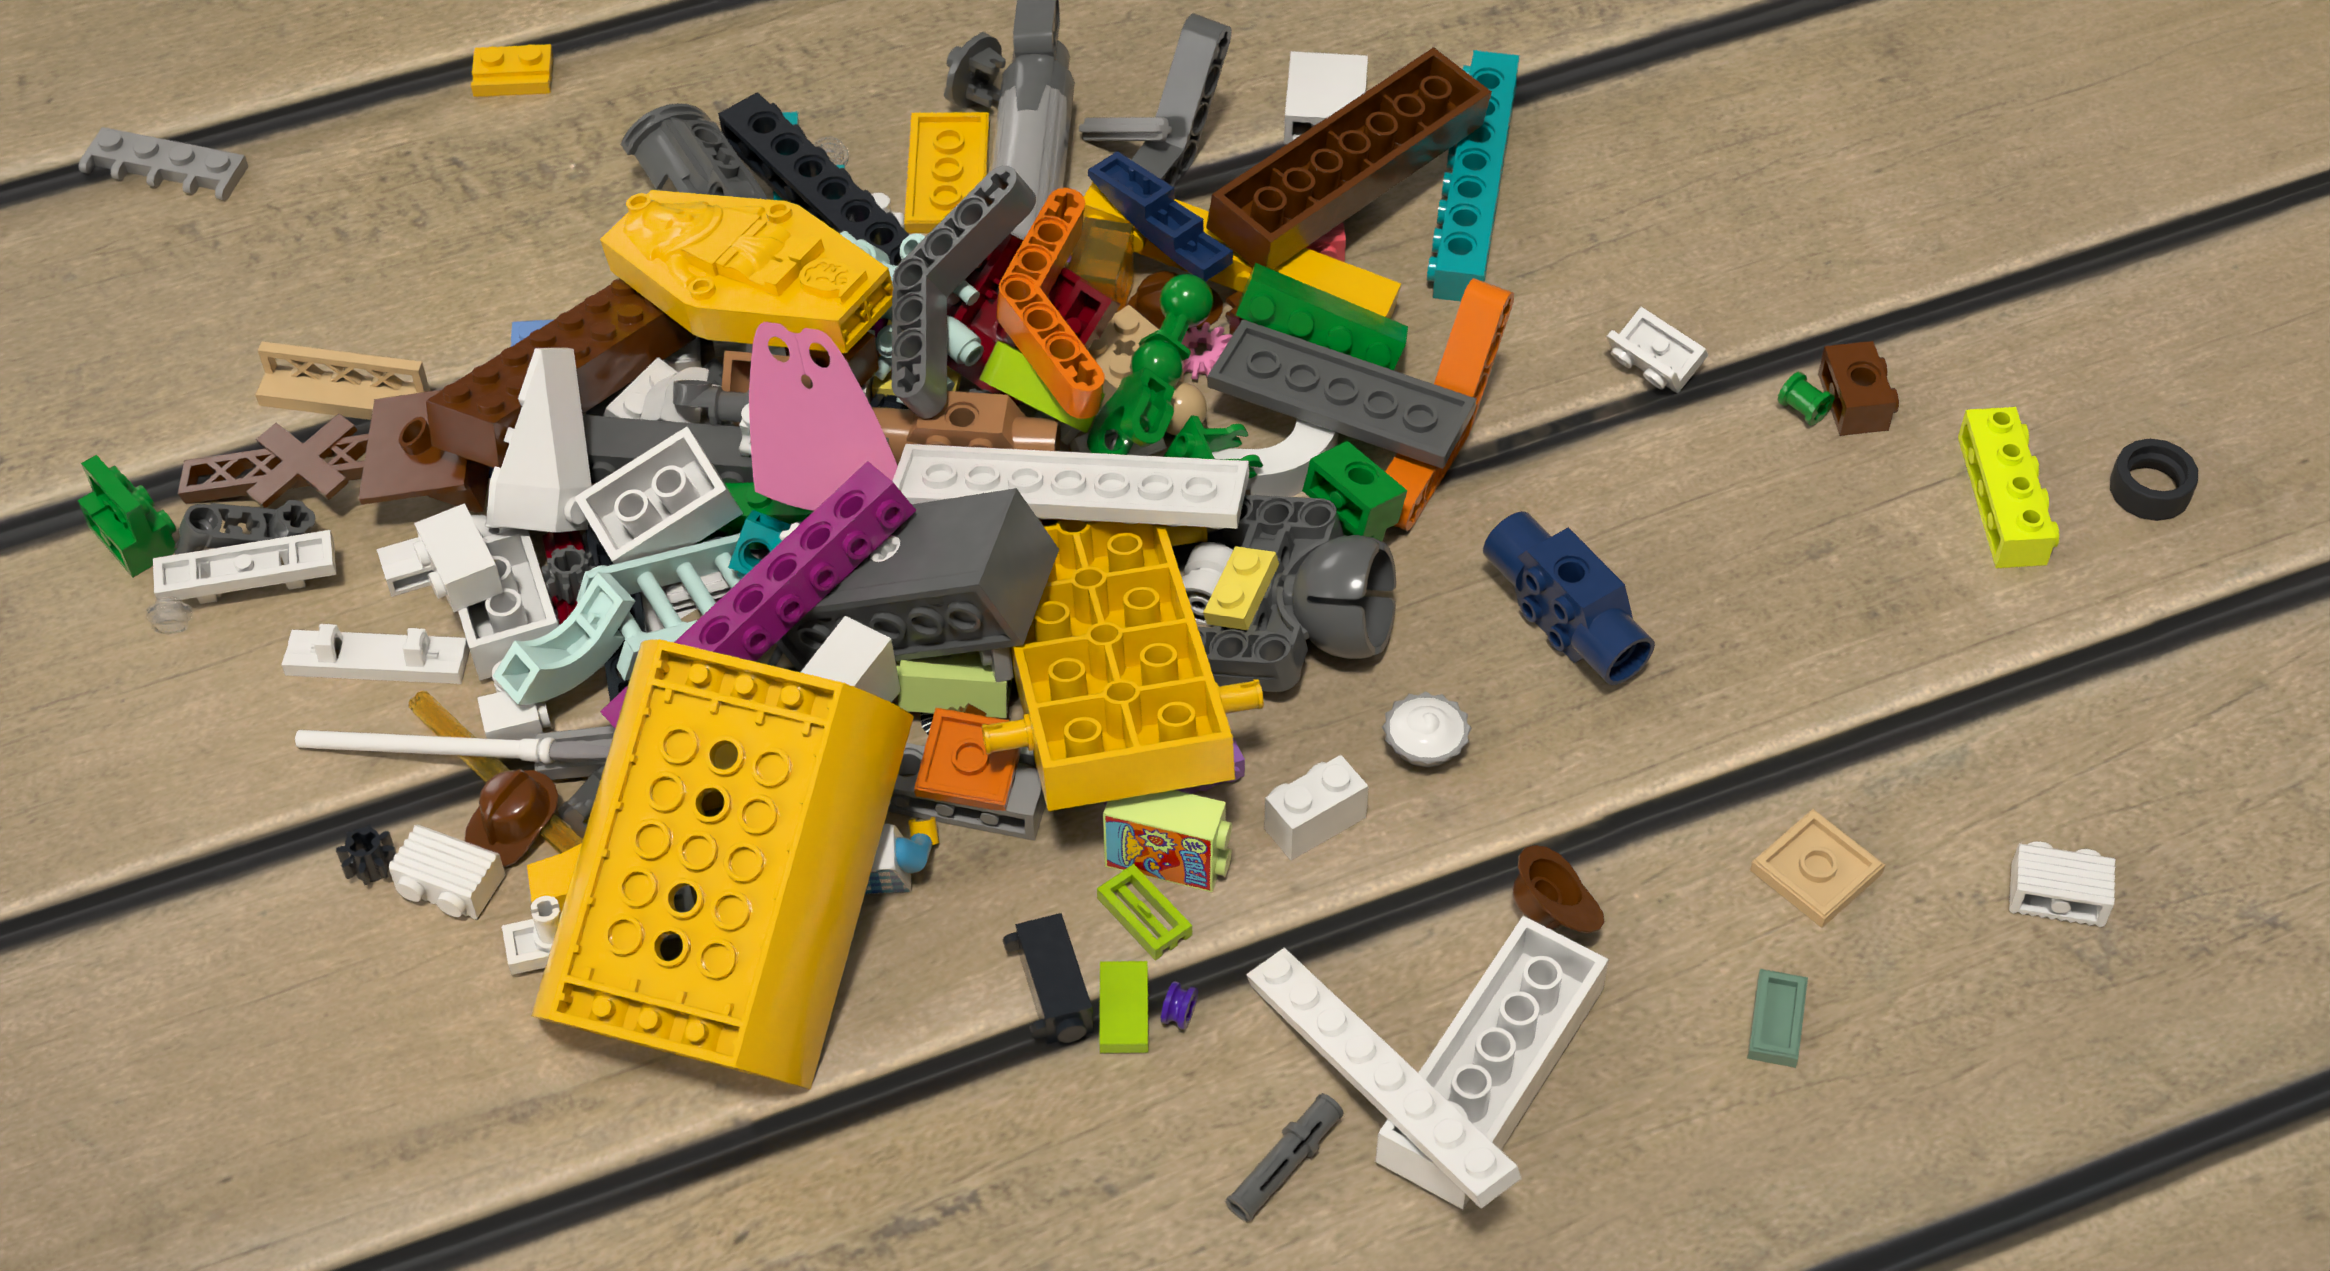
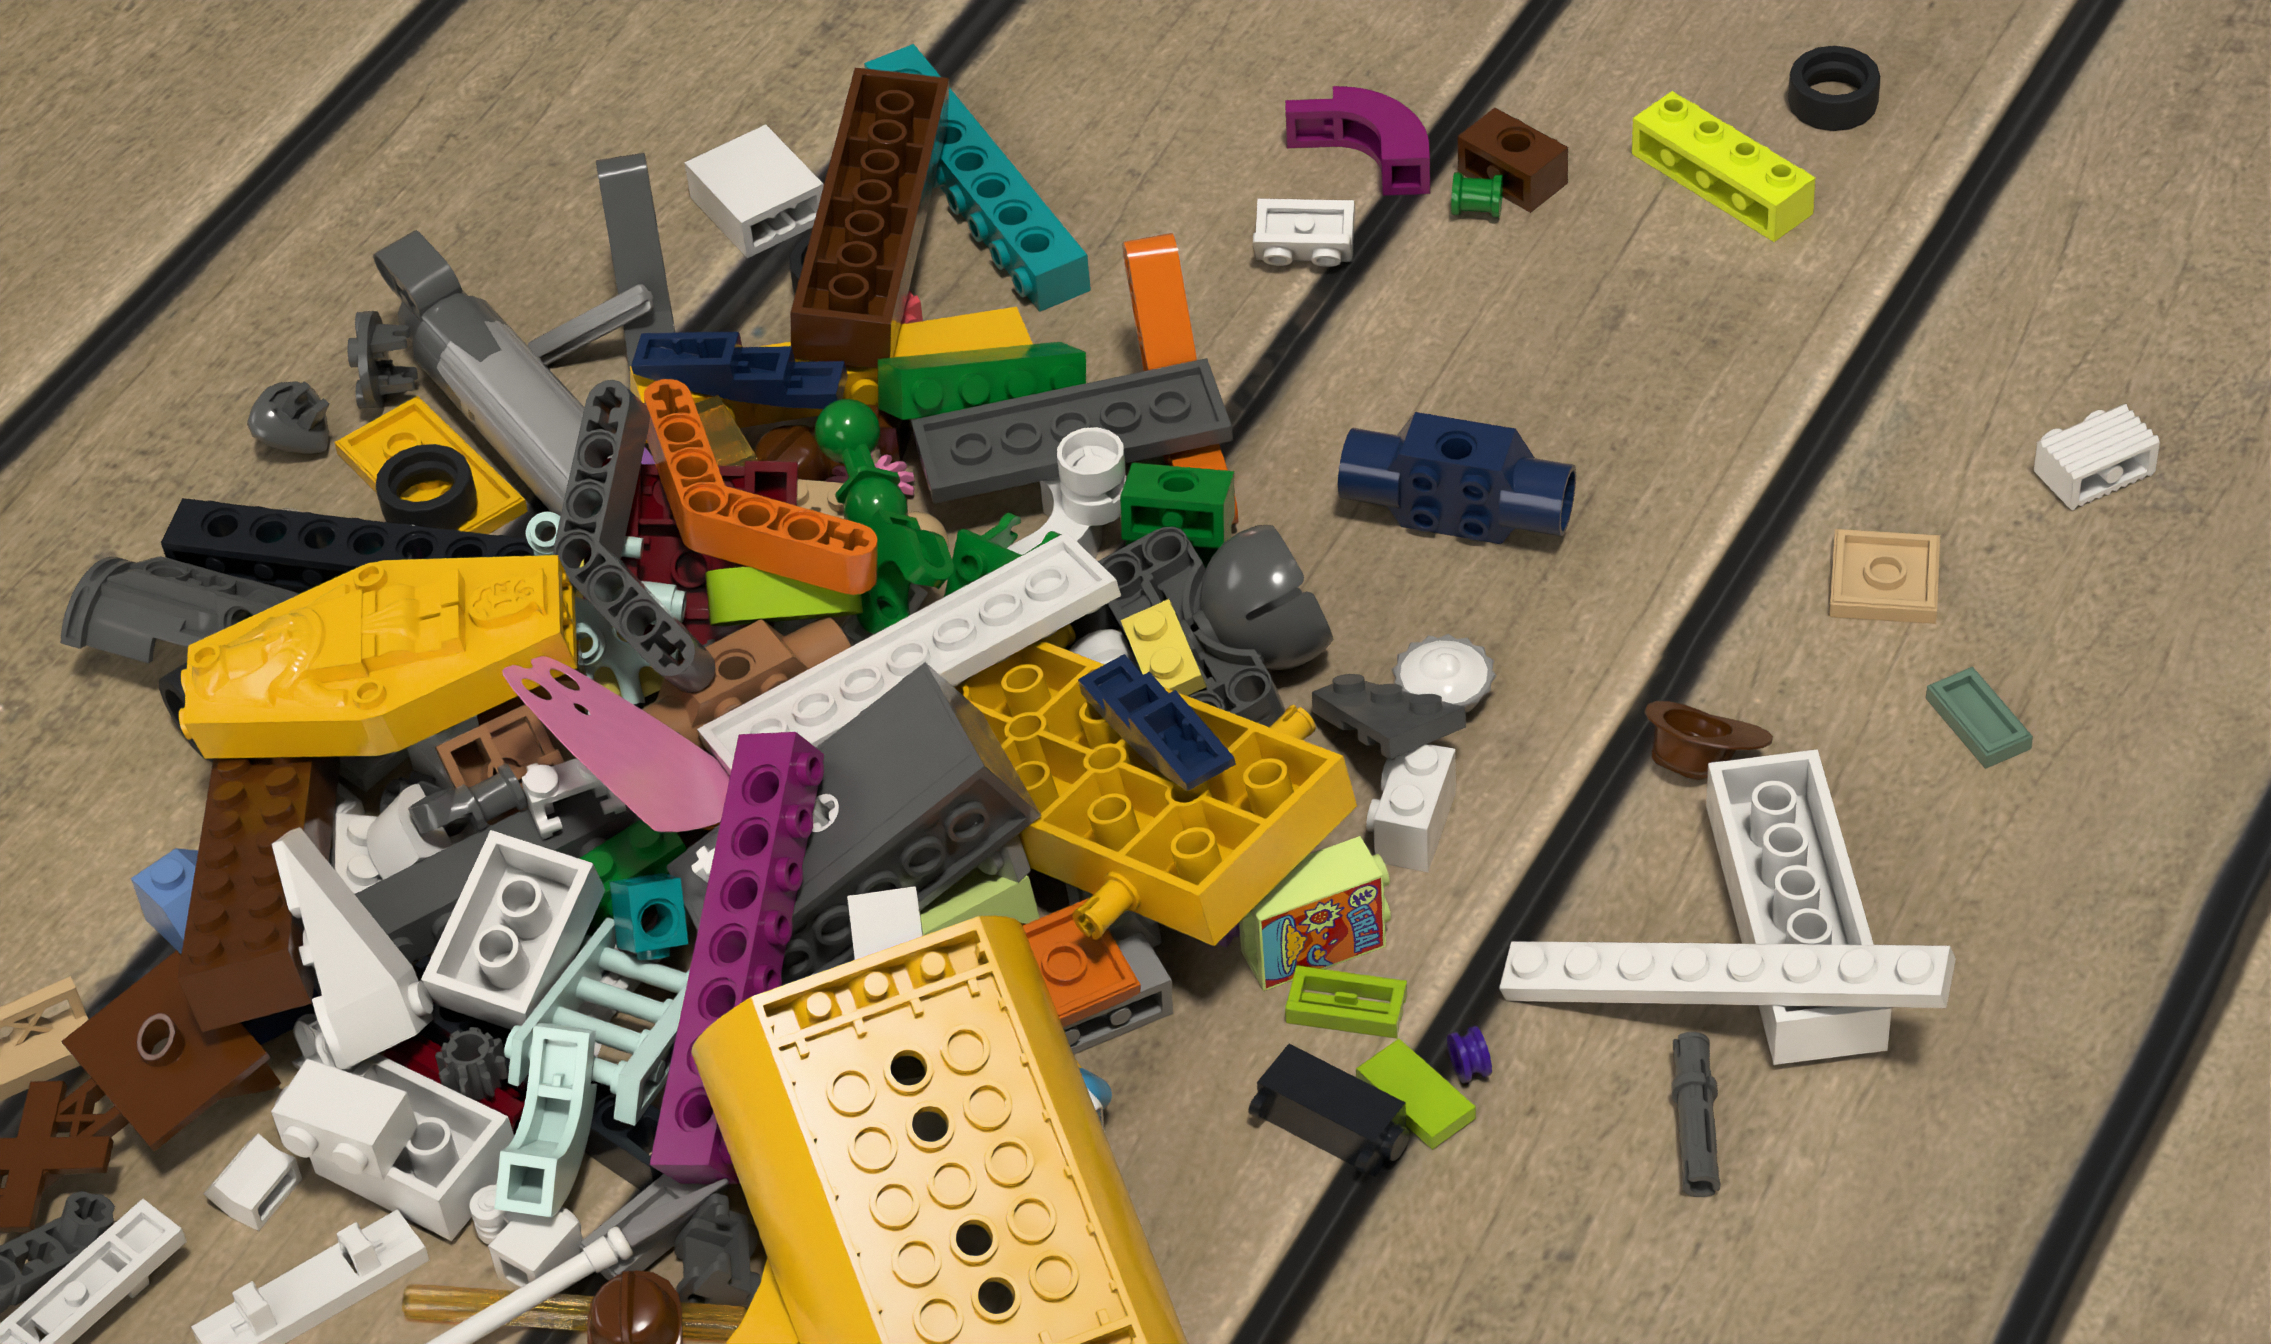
camera: 35 degrees left, 5 degrees down
none -> dark grey piece [247,381,330,454]
none -> black tyre [376,444,477,530]
none -> white wheel [1057,427,1126,526]
none -> dark blue slope [1078,654,1236,791]
none -> magenta arch [1285,86,1430,196]
none -> dark grey wing [1312,674,1466,759]

